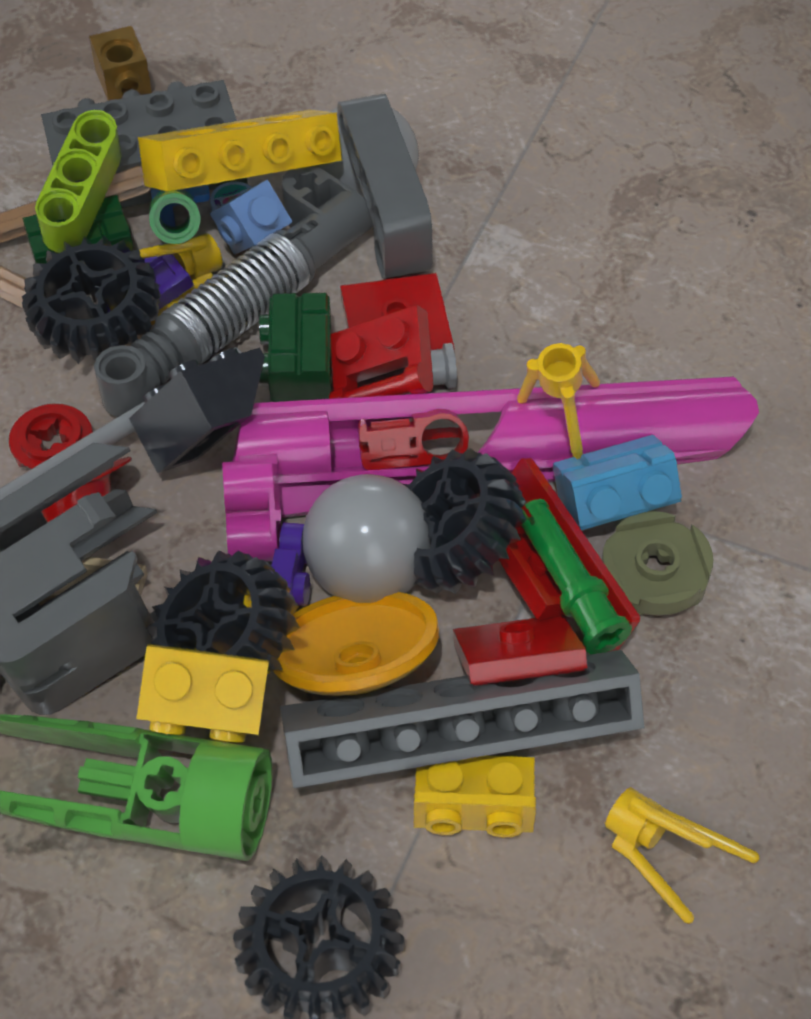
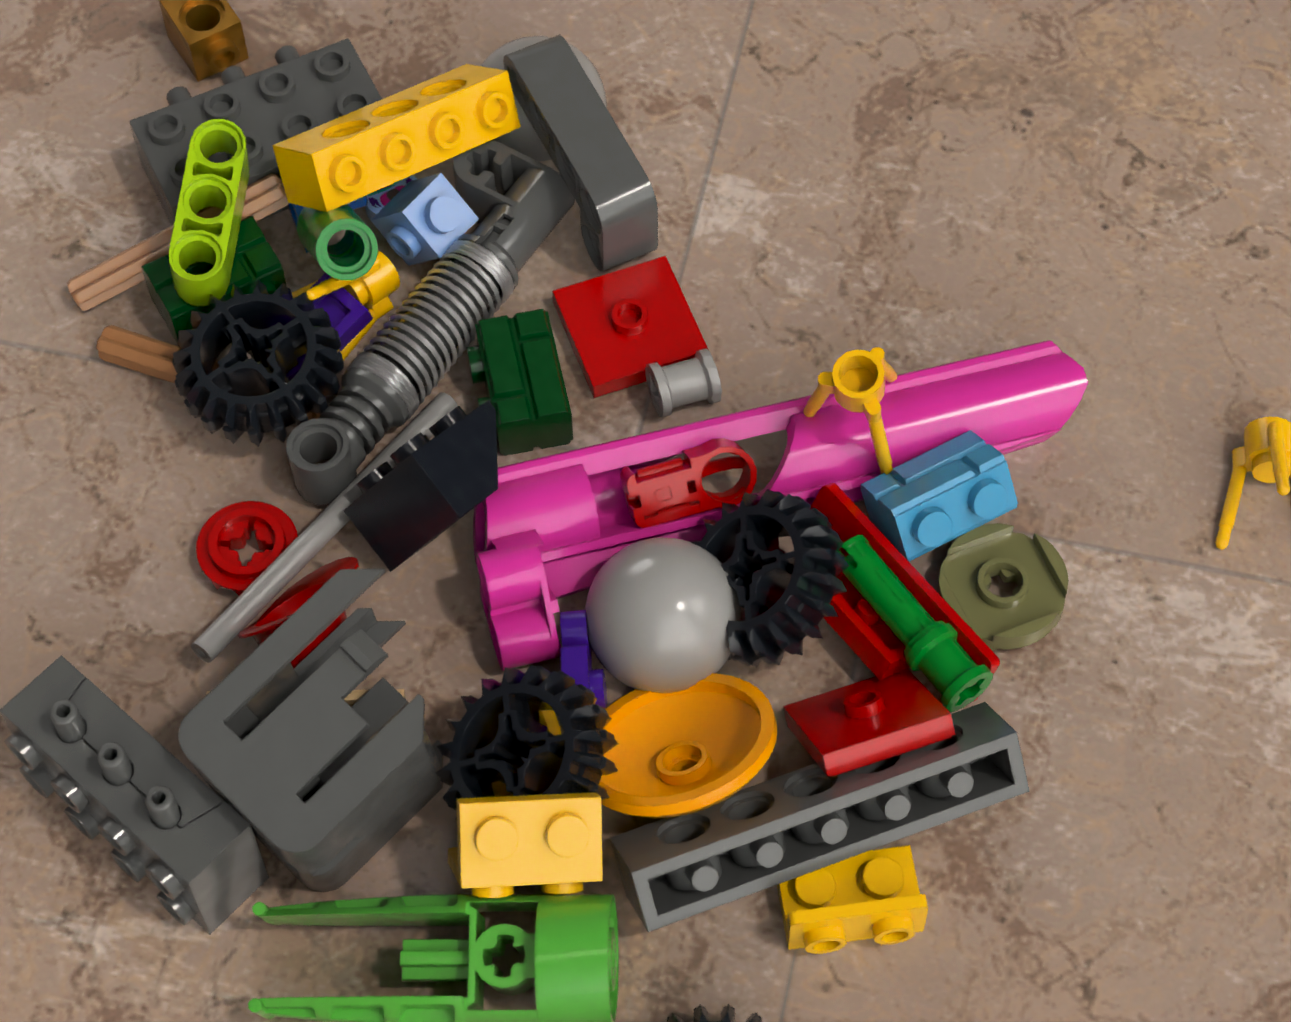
camera: 10 degrees left, 5 degrees up
red plate [329,305,433,399] -> none
yellow plant [605,787,760,924] -> none

